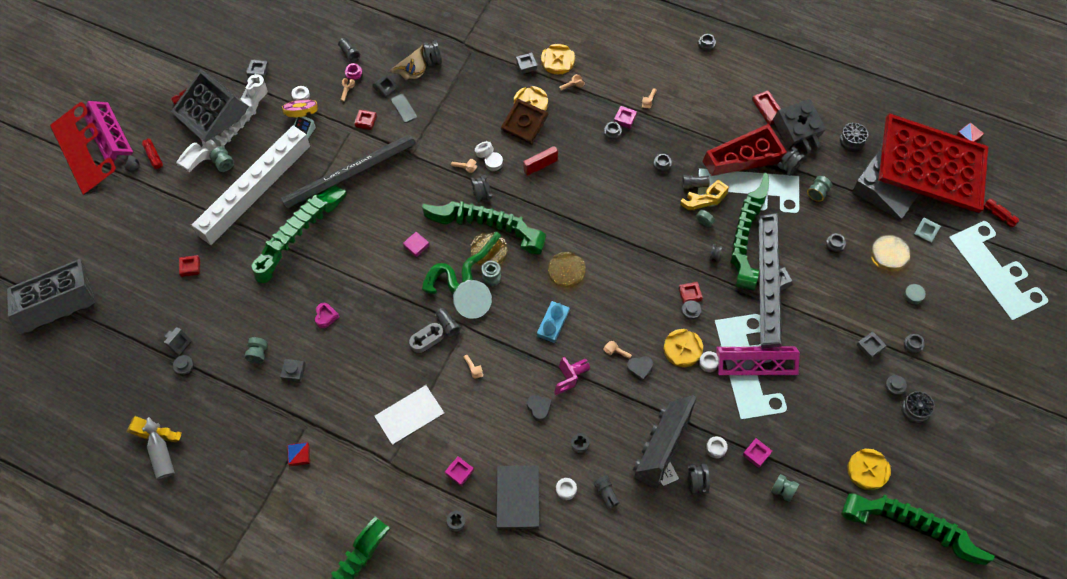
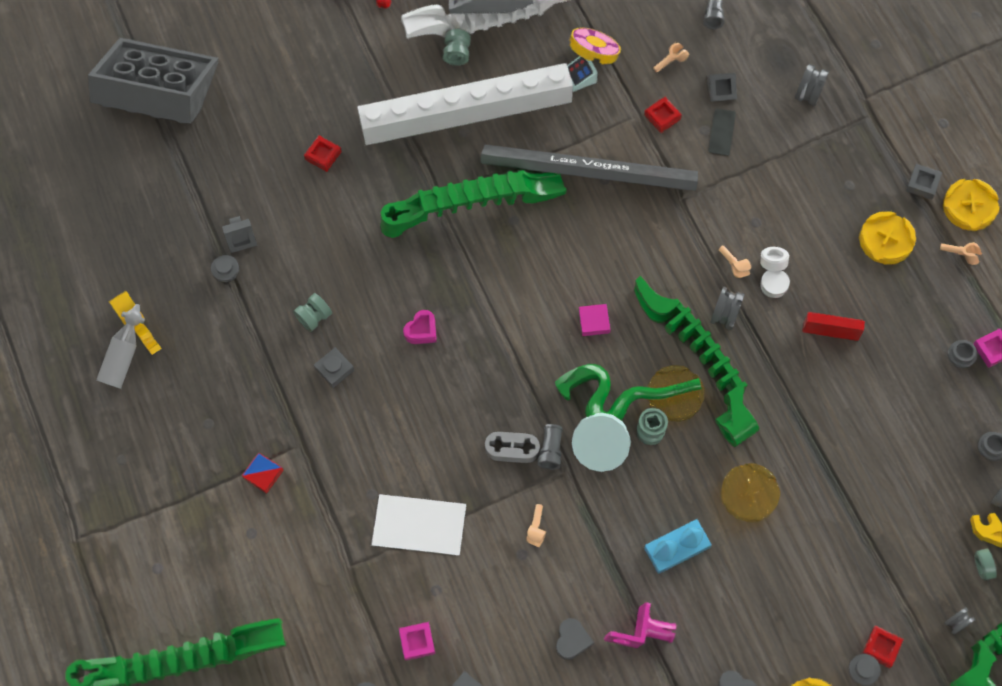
camera: 40 degrees right, 5 degrees up
white tile [292,86,310,101] -> none
dark pink plate [345,63,362,80] -> none
tan hat [389,45,426,80] -> none
reddish brown tile [501,98,549,144] -> none
light nougat hand [603,341,632,359] -> none

